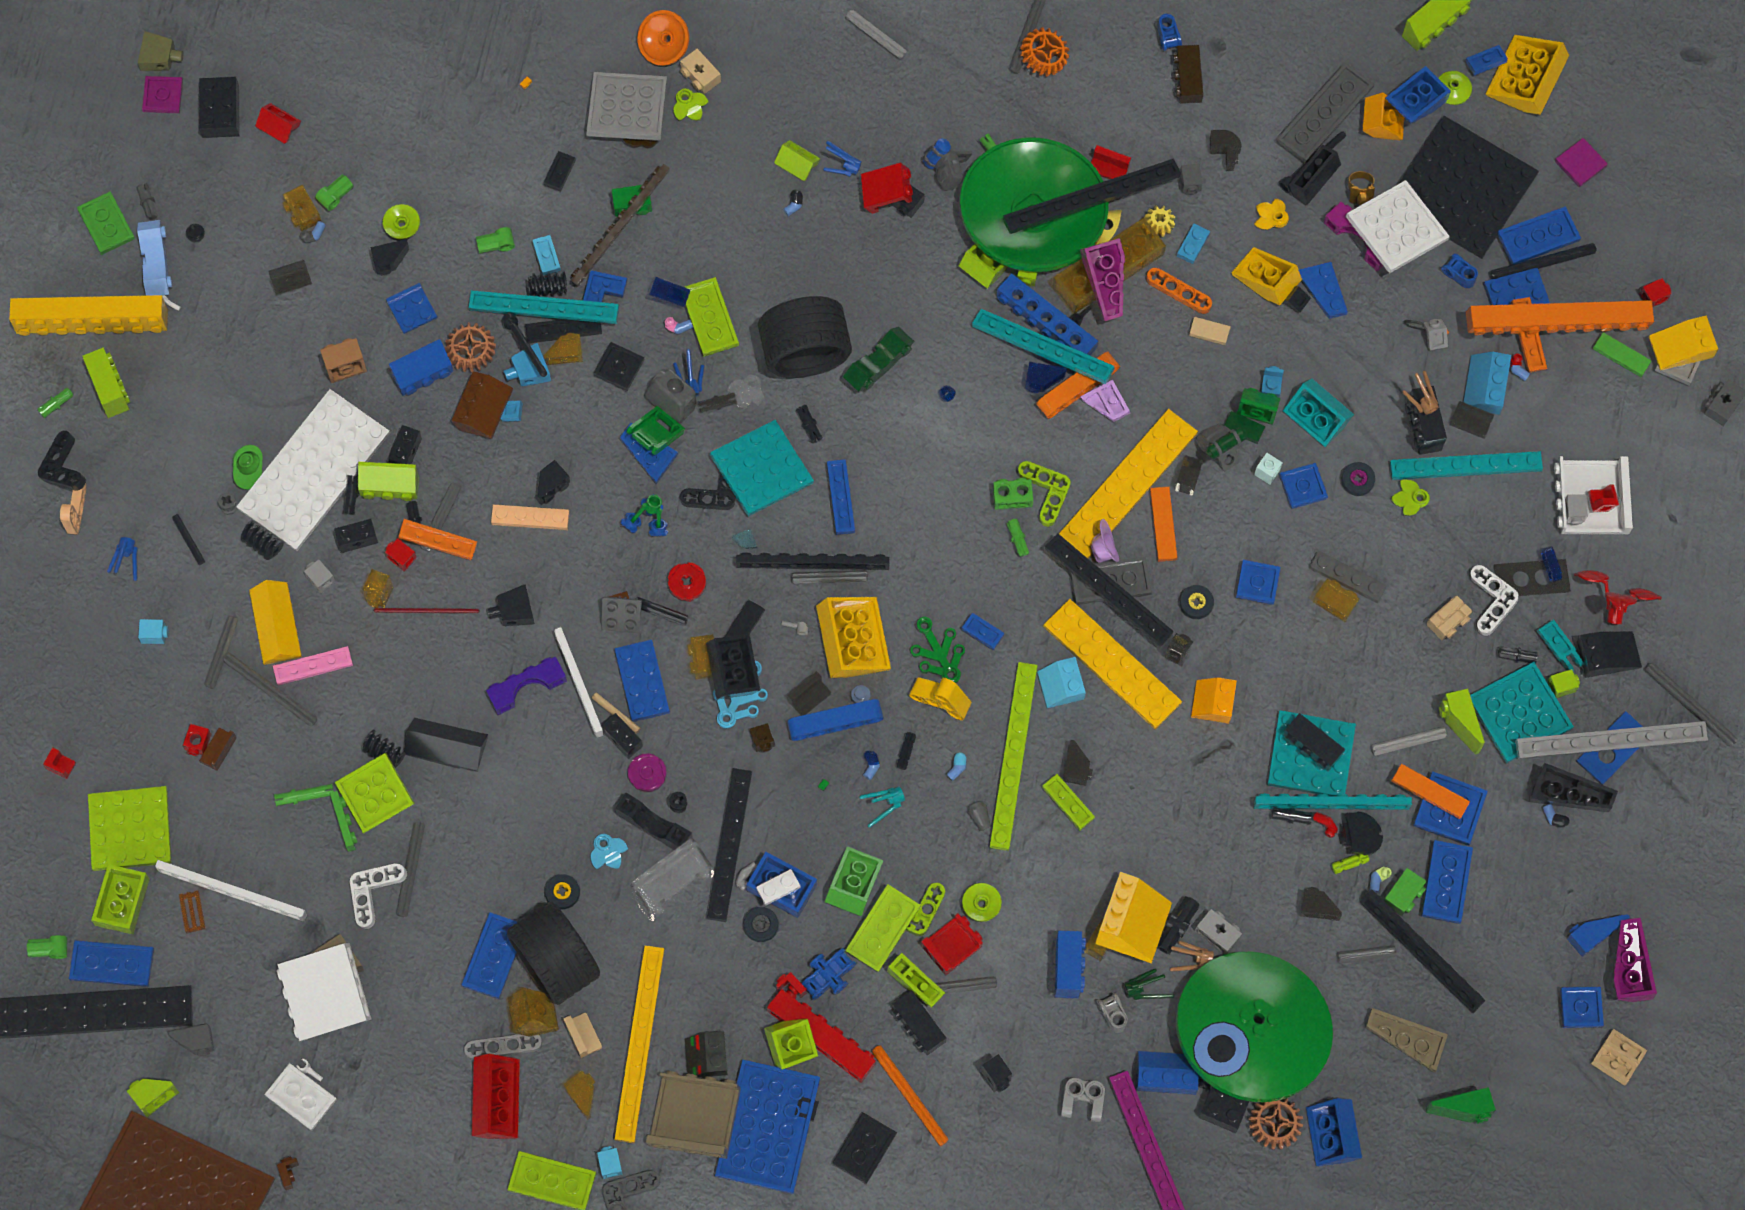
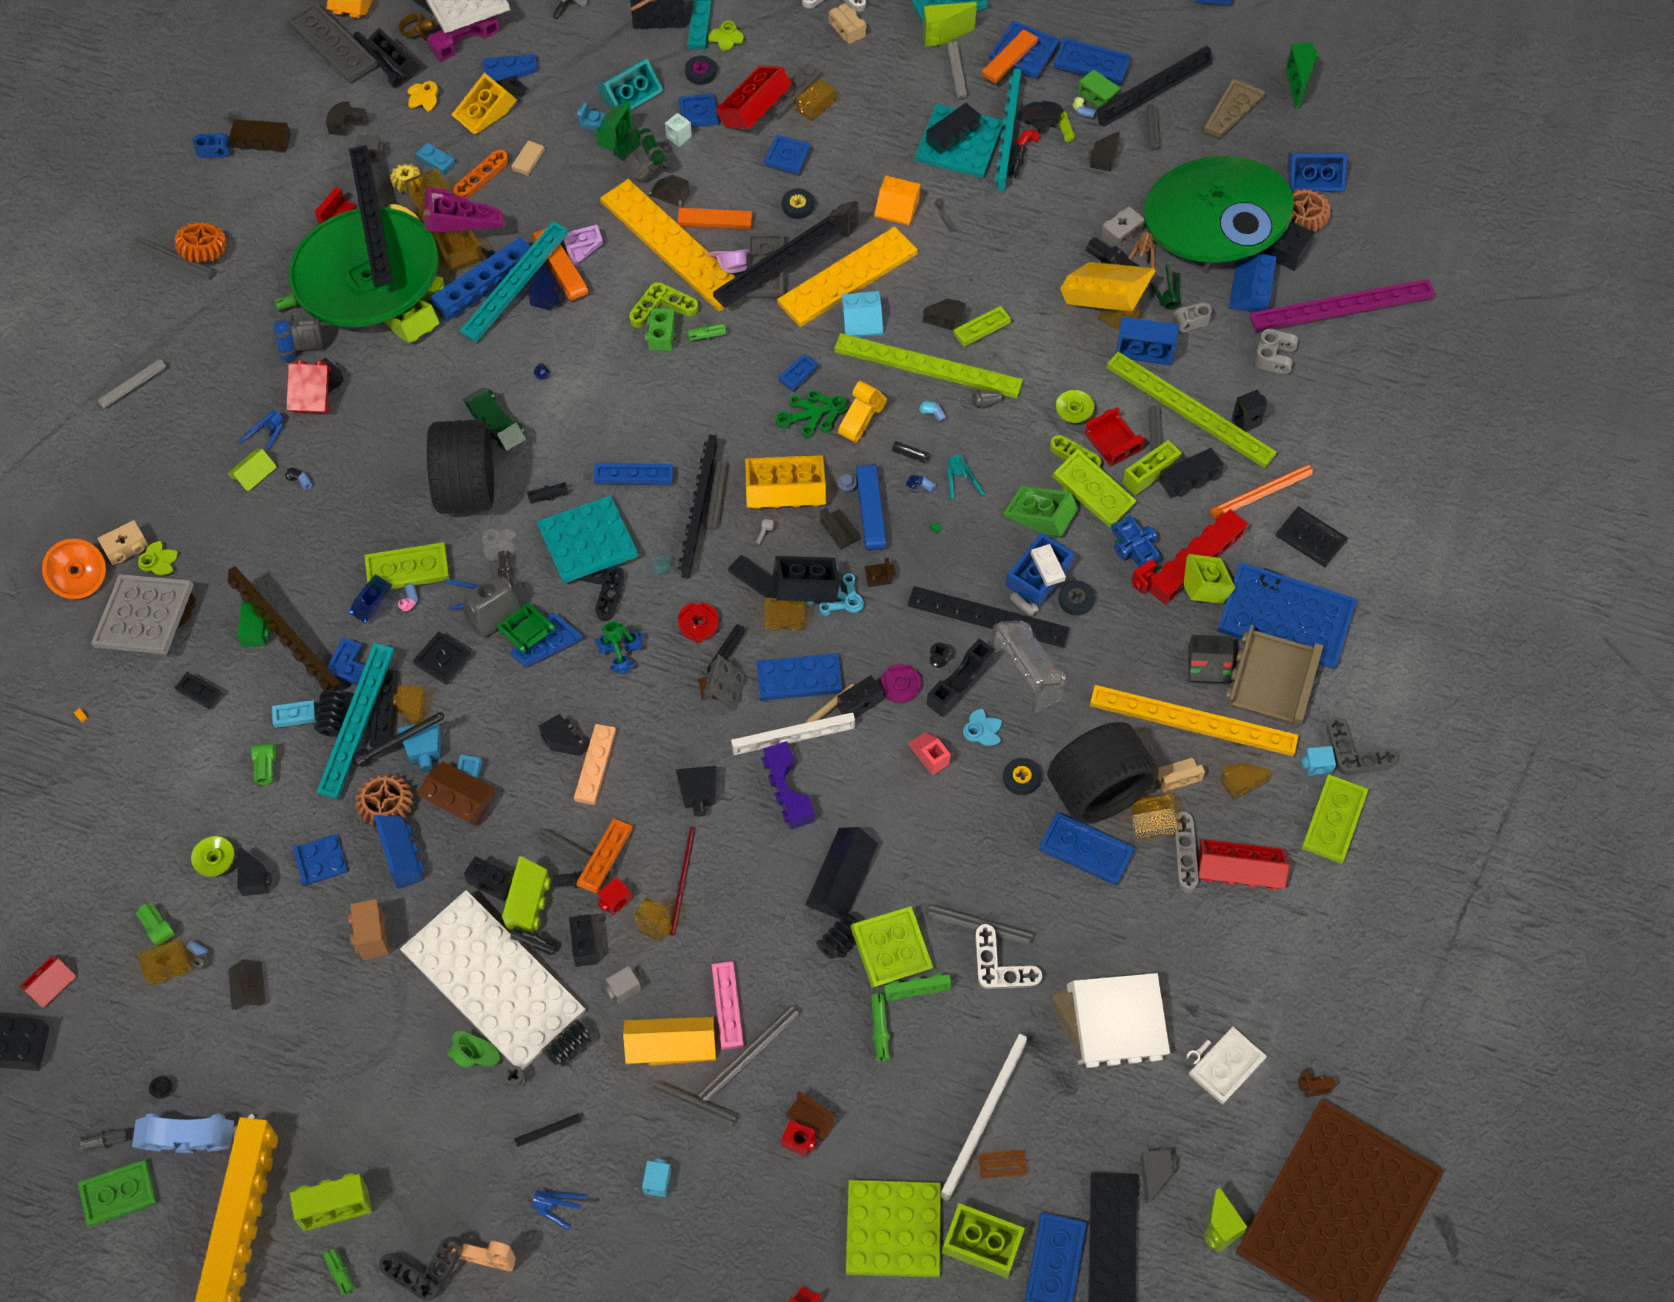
camera: 80 degrees left, 10 degrees down
none -> red brick [715,65,792,129]
none -> coral slope [908,732,950,776]
none -> lime plate [1106,352,1277,469]

